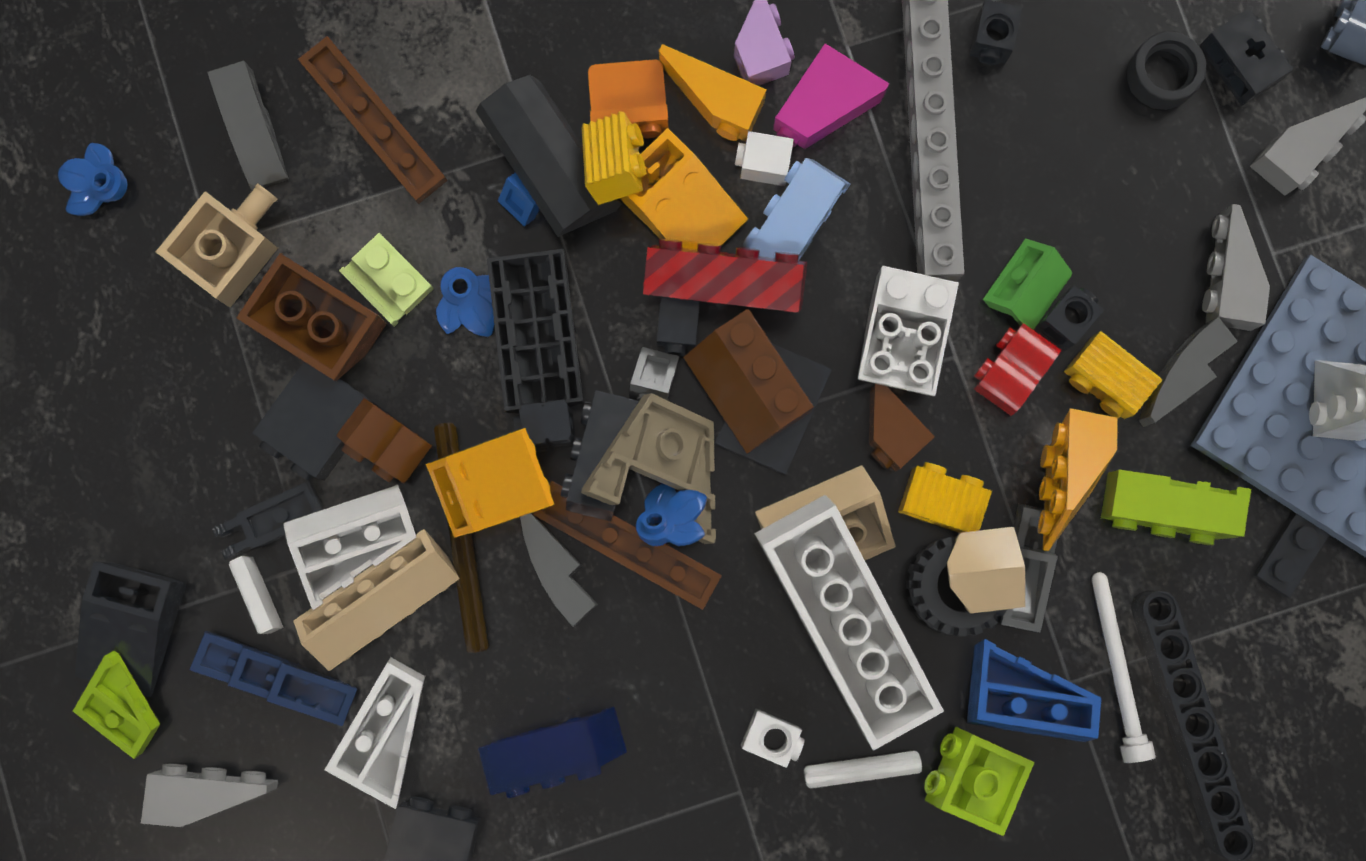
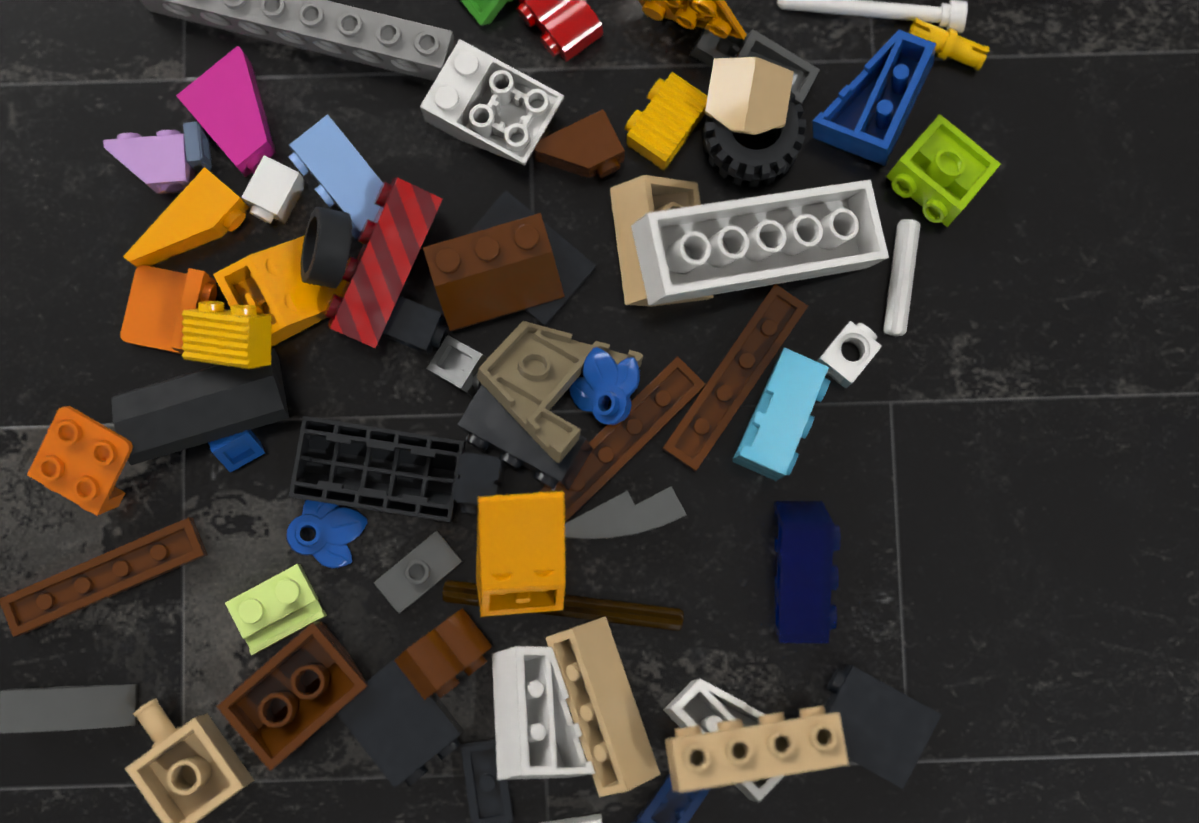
camera: 75 degrees left, 0 degrees up
none -> orange bracket [27,406,133,516]
none -> sand blue tile [183,121,212,172]
none -> black tyre [301,207,352,288]
none -> dark grey plate [374,530,463,614]
none -> reddish brown plate [662,284,808,472]
none -> tan brick [665,706,849,792]
none -> medium azure wedge [732,347,831,481]
none -> yellow pin [908,17,989,71]

